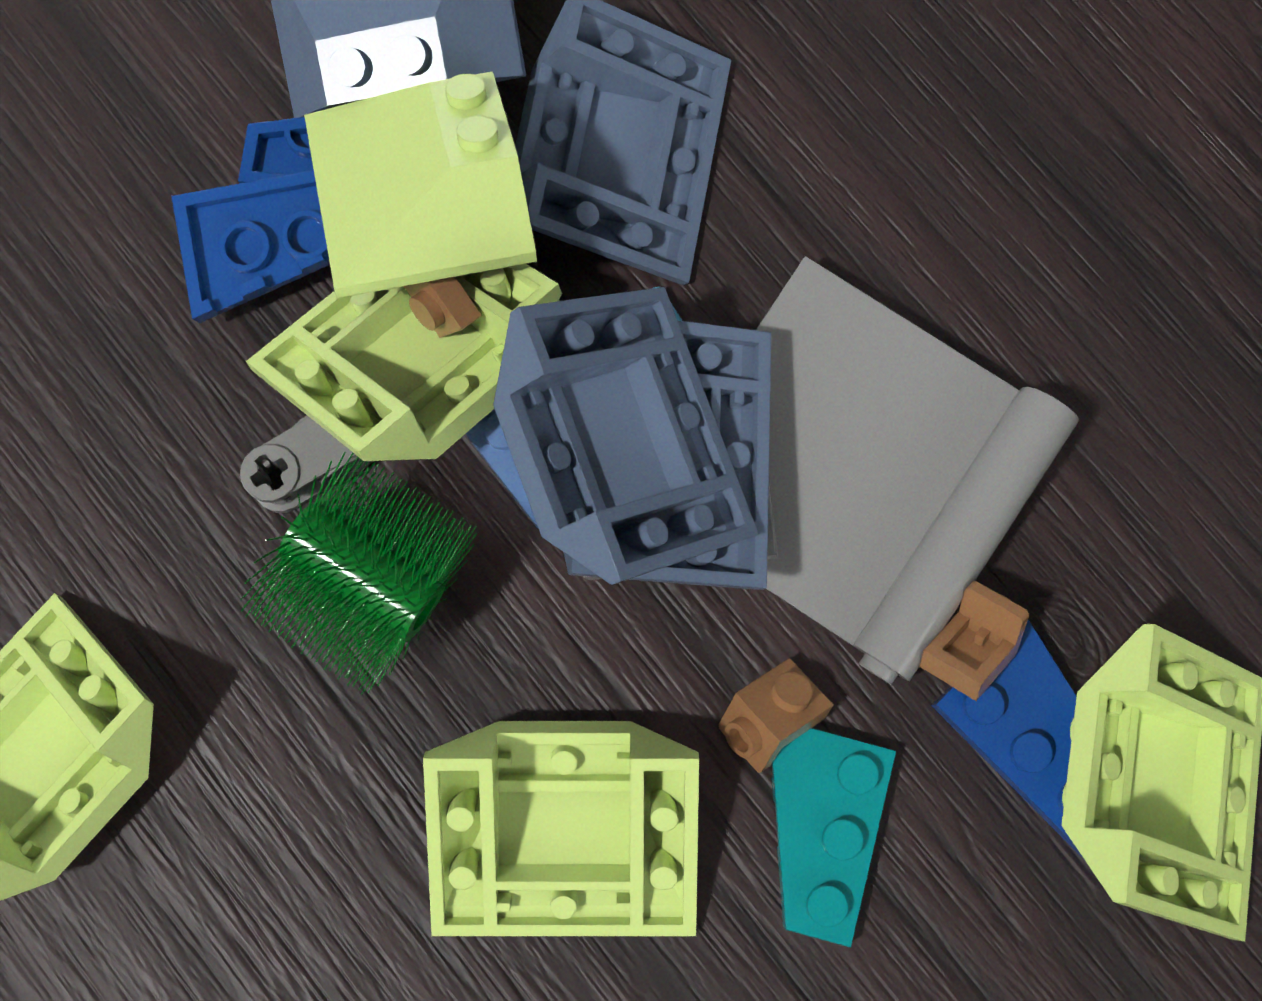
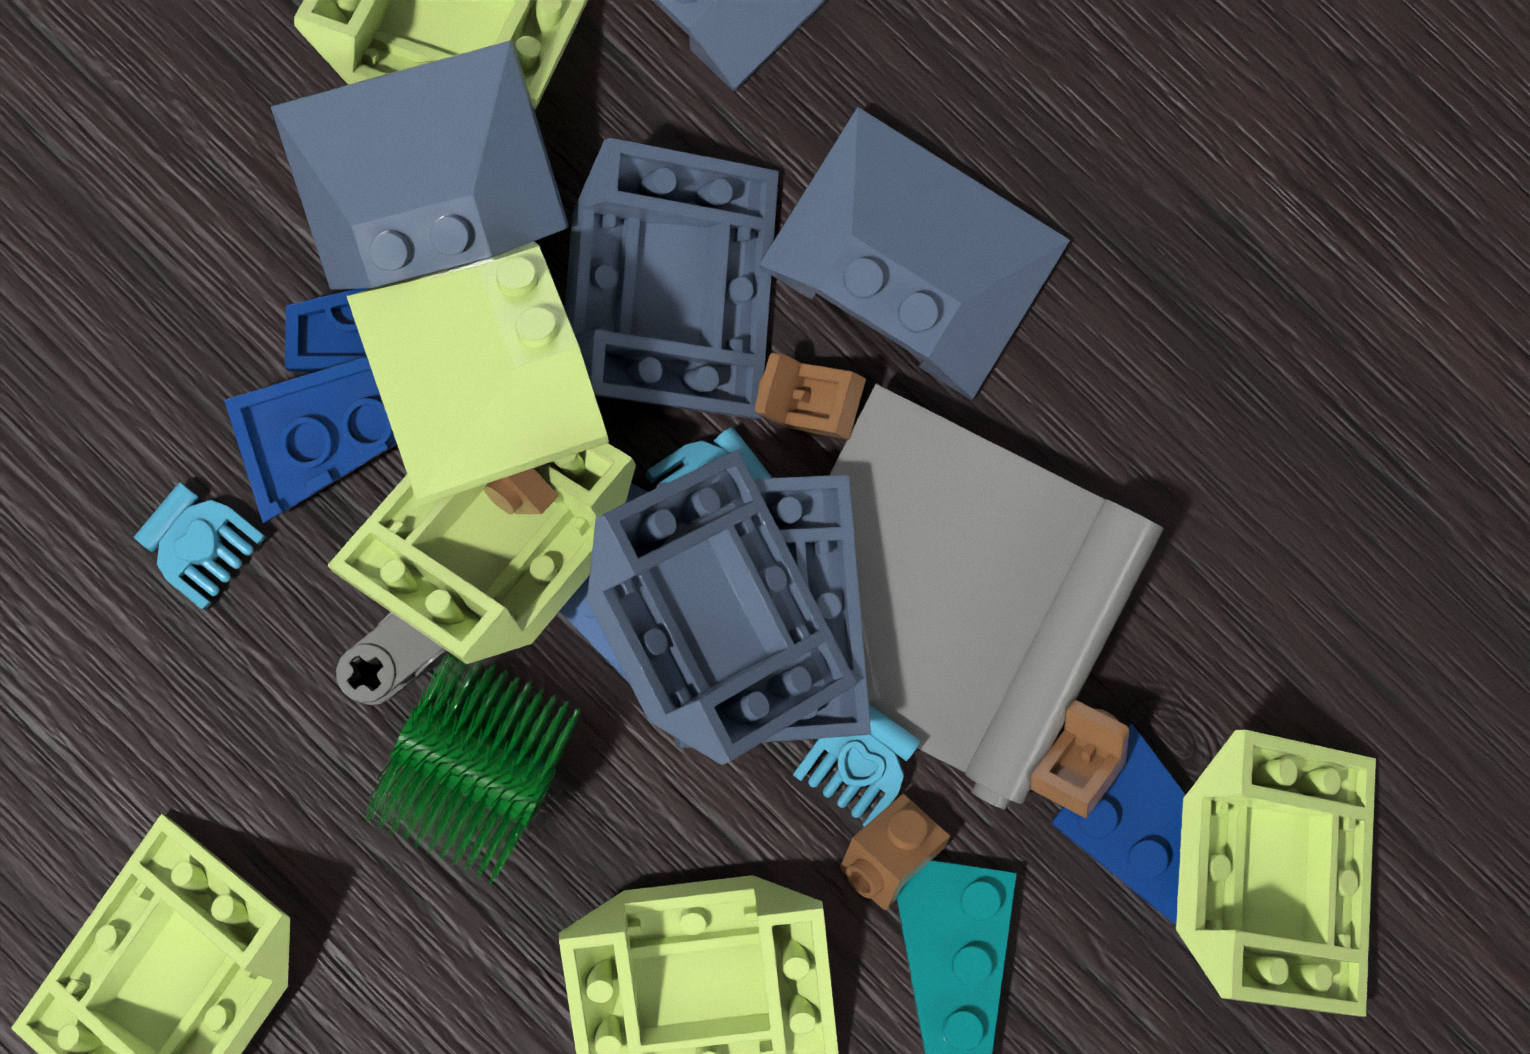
camera: 10 degrees left, 5 degrees up
none -> medium azure piece [134,482,267,611]
none -> medium nougat bracket [755,352,866,440]
none -> sand blue slope [758,107,1070,400]
none -> medium azure piece [793,704,921,826]

